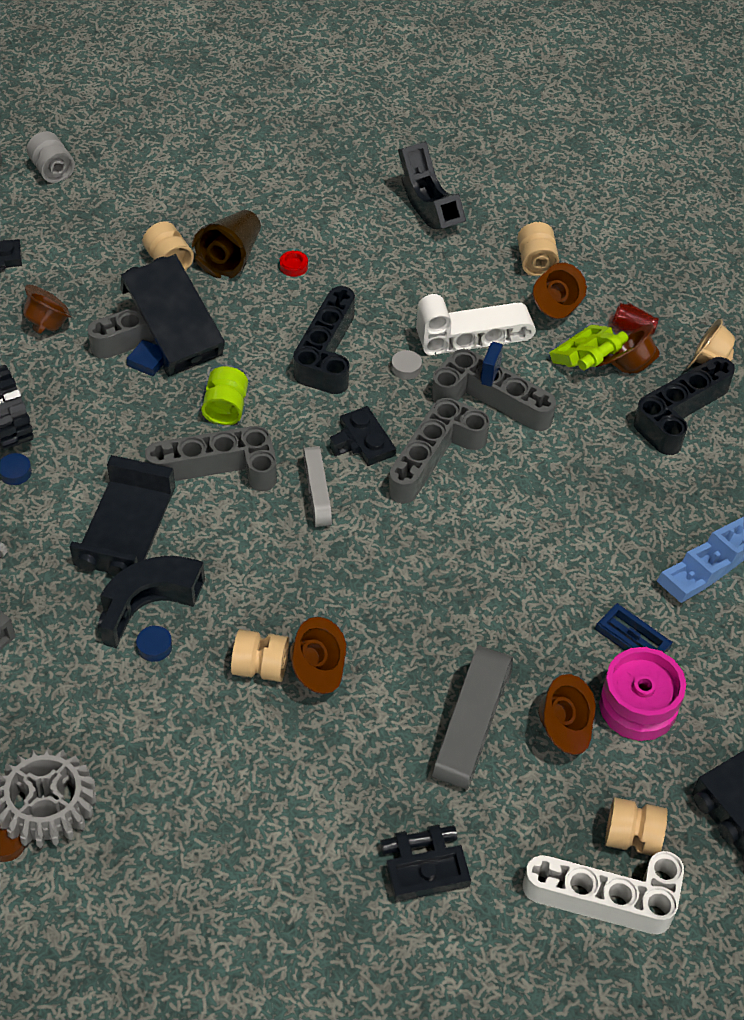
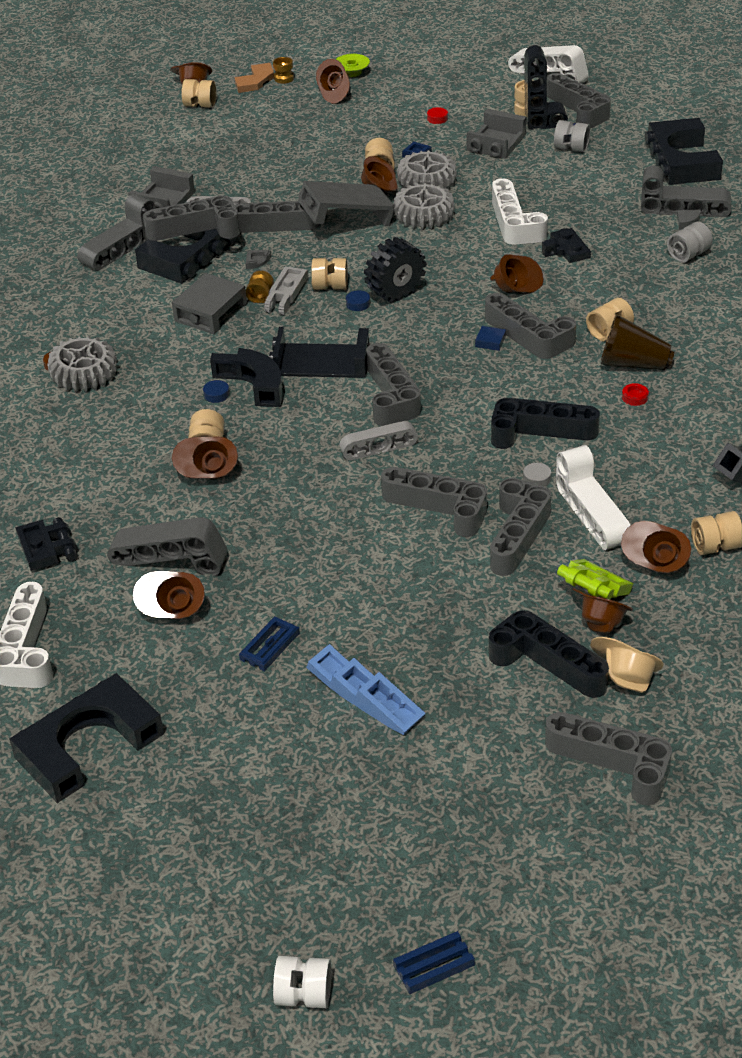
camera: 85 degrees right, 10 degrees down
black panel [120,254,225,377] -> none
lime wheel [201,366,248,425] -> none
black hinge [330,406,396,466] -> none
dark blue tile [480,342,503,387] -> none
dark pink wheel [599,647,687,741] -> none
tan wheel [605,797,668,856] -> none
clear red cone [612,302,659,335] -> none

